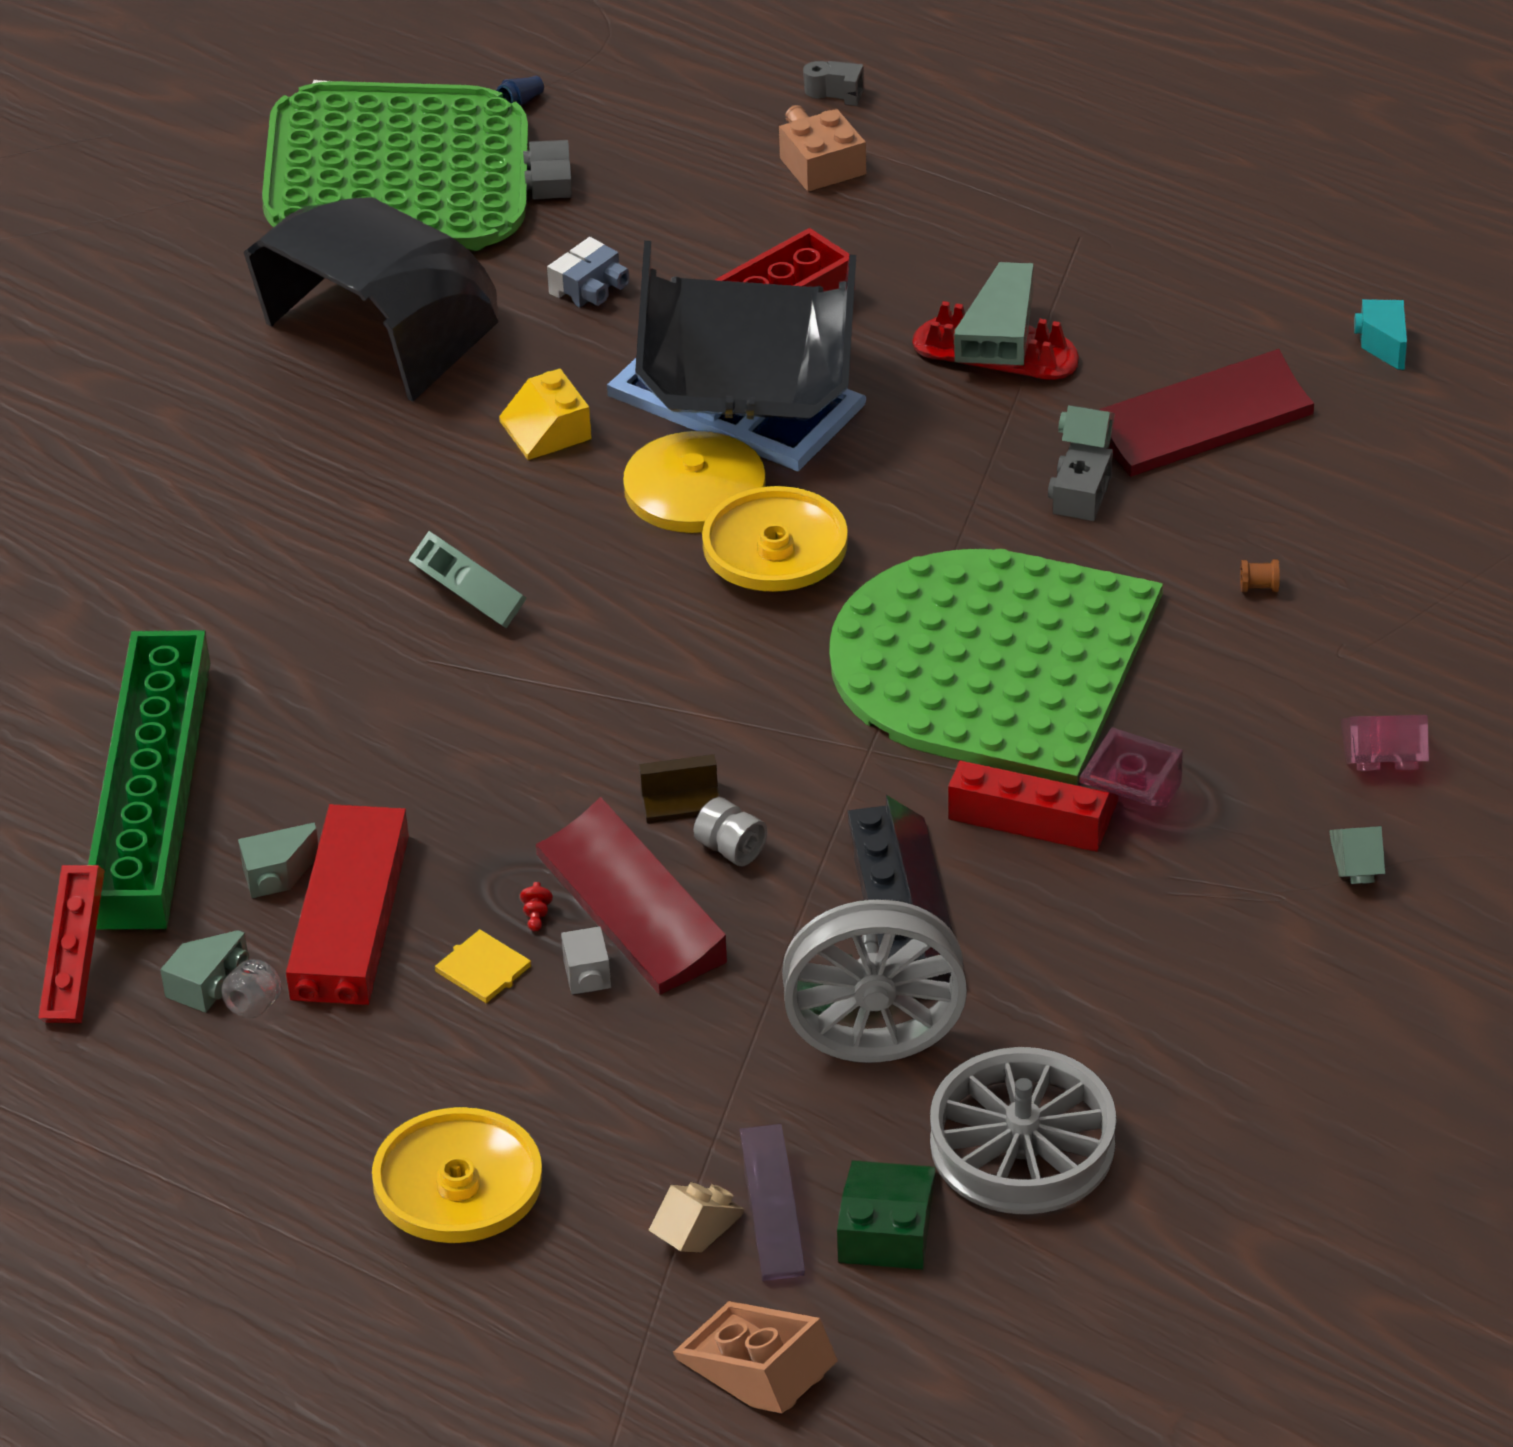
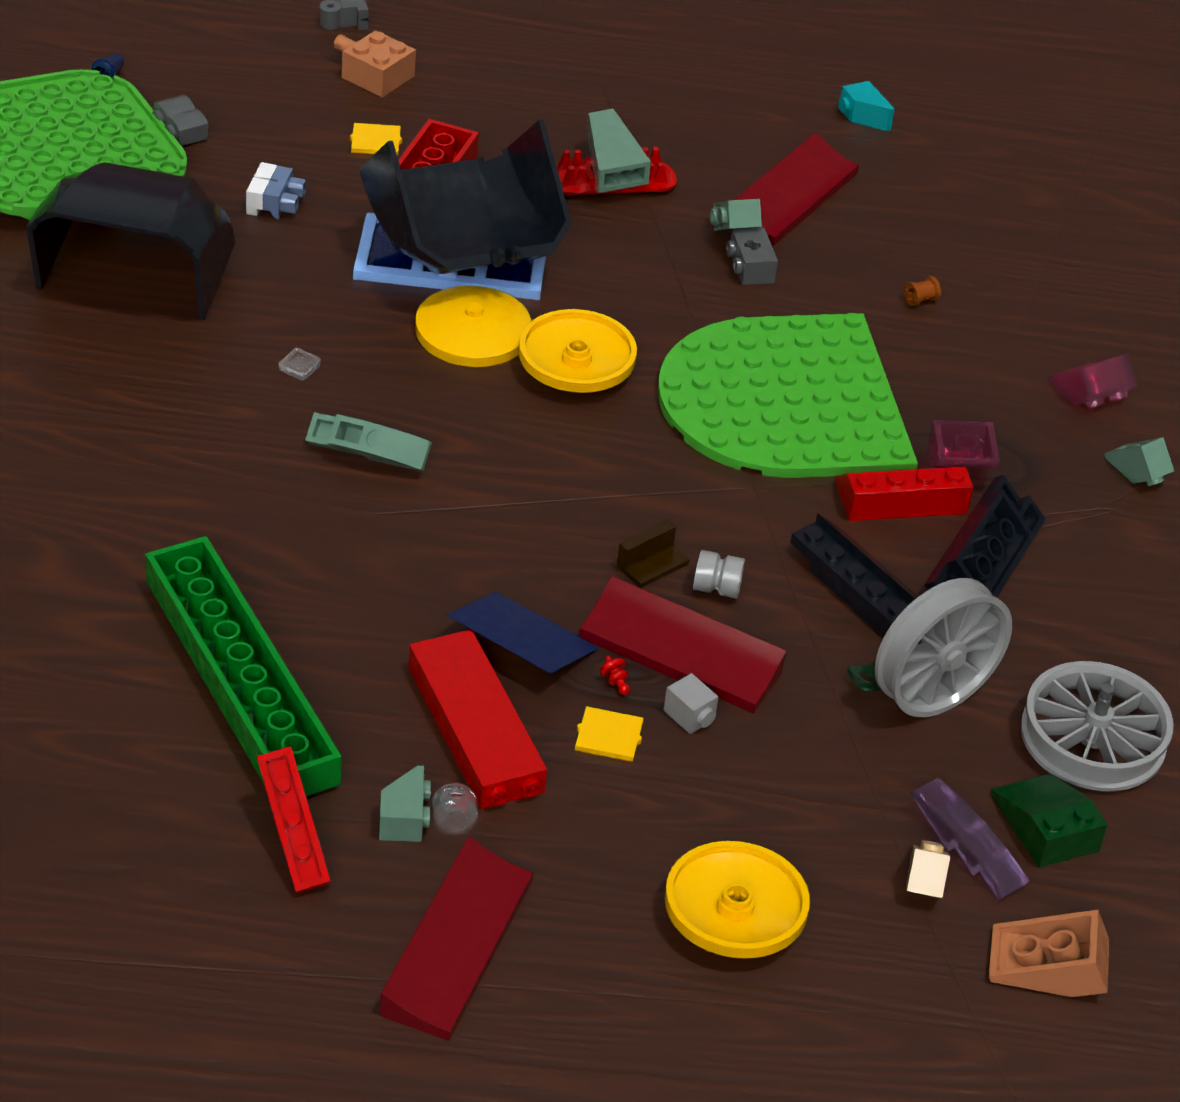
camera: 35 degrees left, 0 degrees up
sand green slope [238,822,319,898] -> none
yellow slope [499,368,592,460] -> none
none -> clear tile [279,347,320,381]
none -> yellow piece [350,123,402,156]
none -> dark red arch [380,836,533,1041]
none -> dark blue sticker [446,591,599,674]
none -> black slope [924,475,1046,597]

